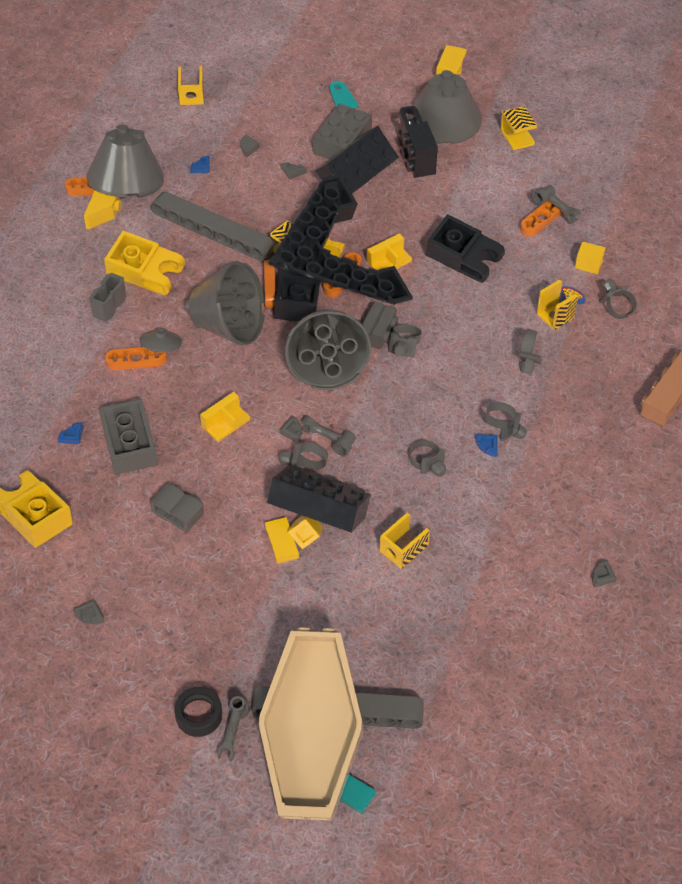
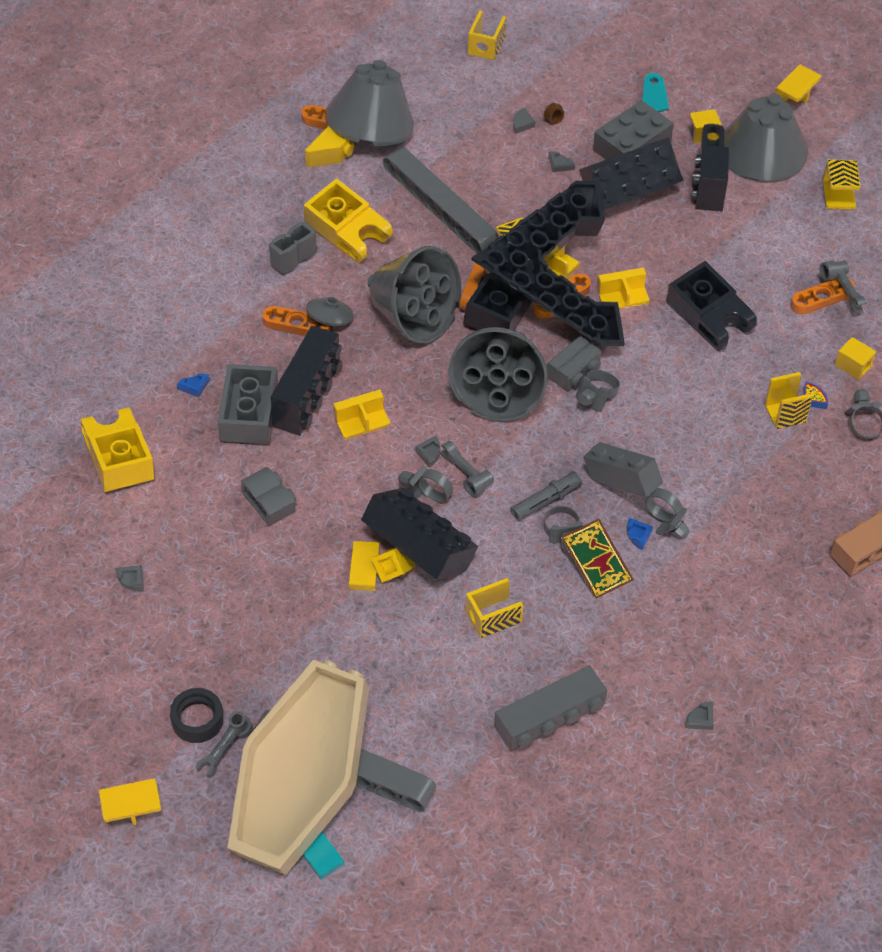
camera: 20 degrees right, 0 degrees up
blue tile [190,155,210,173] -> none
dark grey piece [519,329,542,375] -> none
none -> yellow panel [99,778,161,825]
none -> black brick [270,325,342,436]
none -> dark grey brick [494,665,607,751]
none -> dark grey pin [510,471,582,521]
none -> reddish brown plate [543,103,565,124]
none -> sticker [561,519,634,599]
none -> dark grey brick [583,442,663,498]
none -> yellow panel [690,109,722,144]

